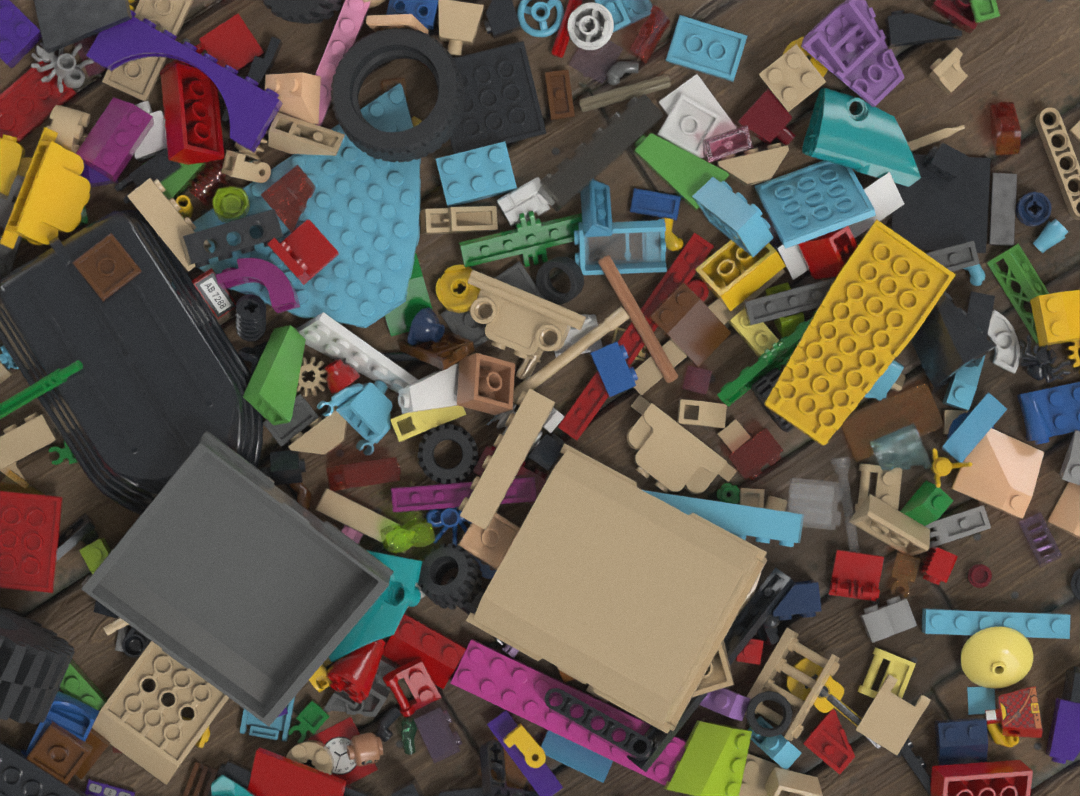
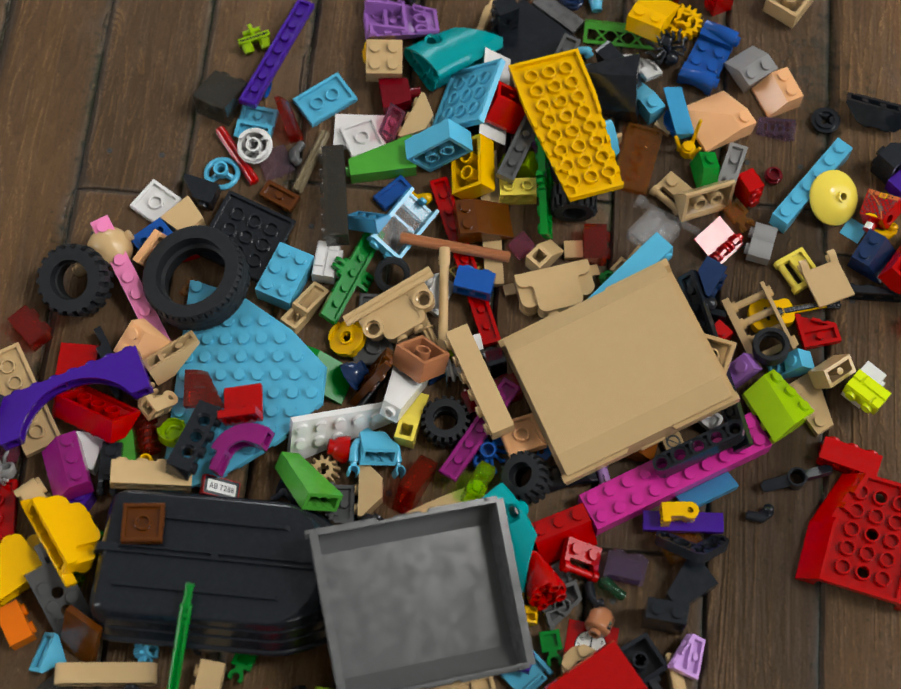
camera: 50 degrees left, 20 degrees down
black piece [236,295,266,342] -> none
clear light blue slope [870,423,932,470] -> none

